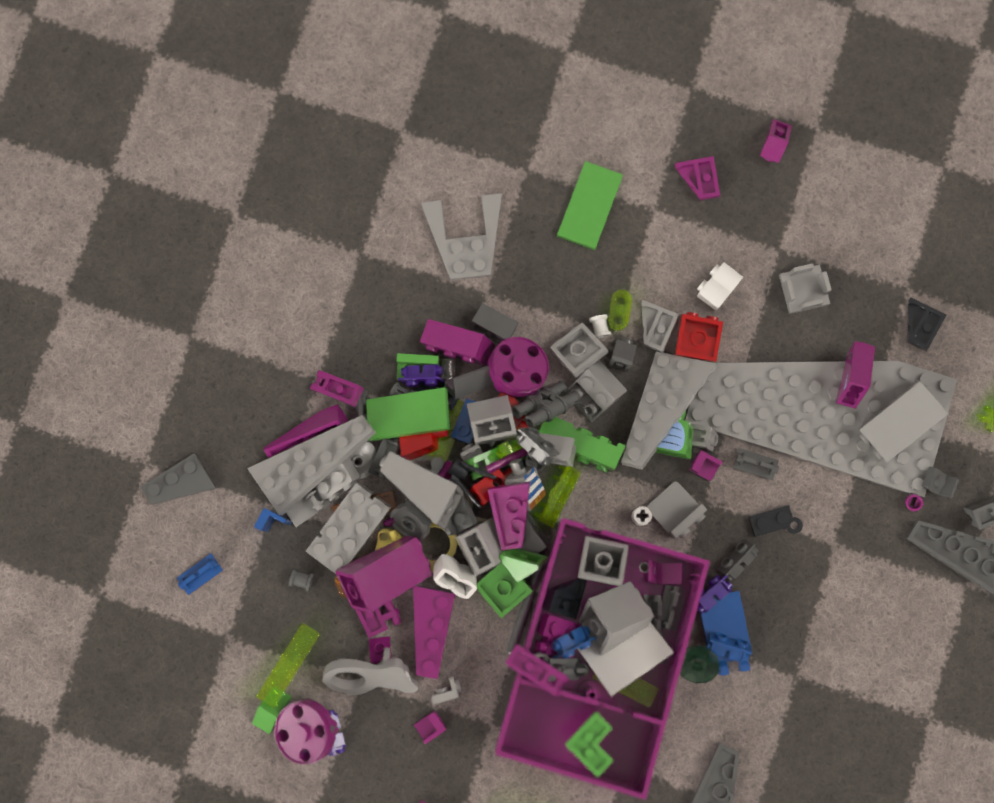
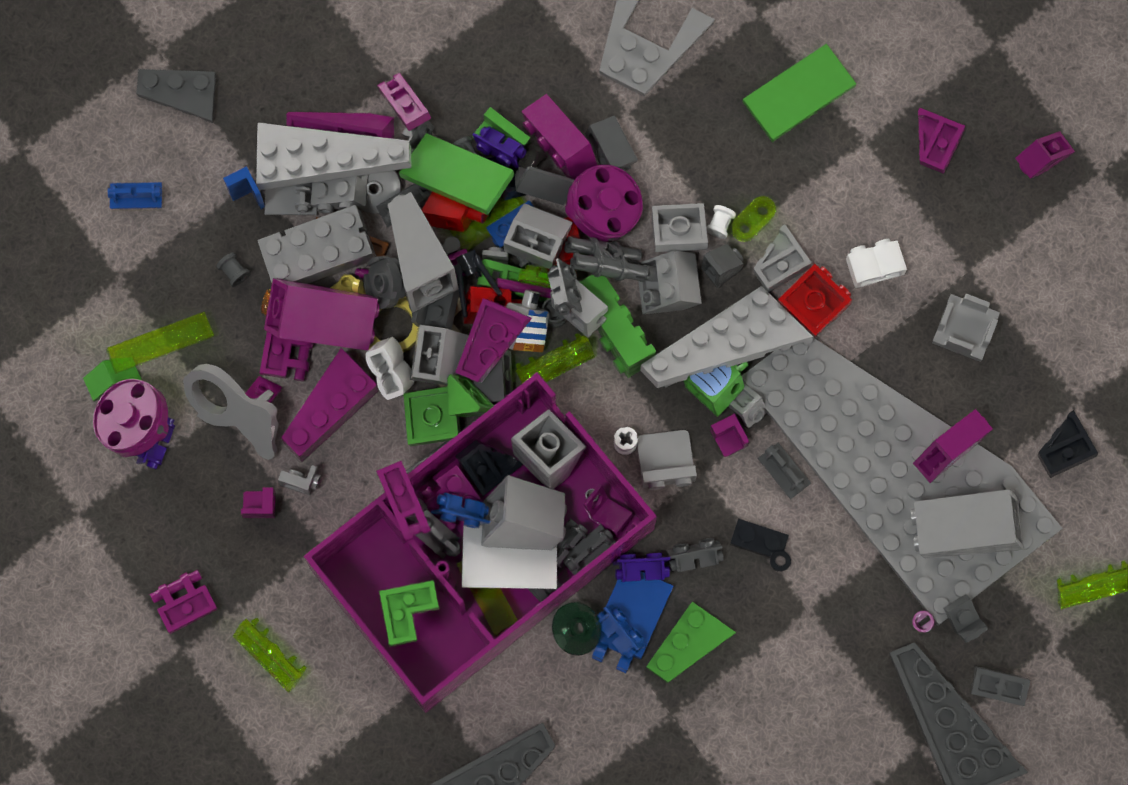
camera: 35 degrees right, 5 degrees down
none -> bright green wing [646,602,736,683]

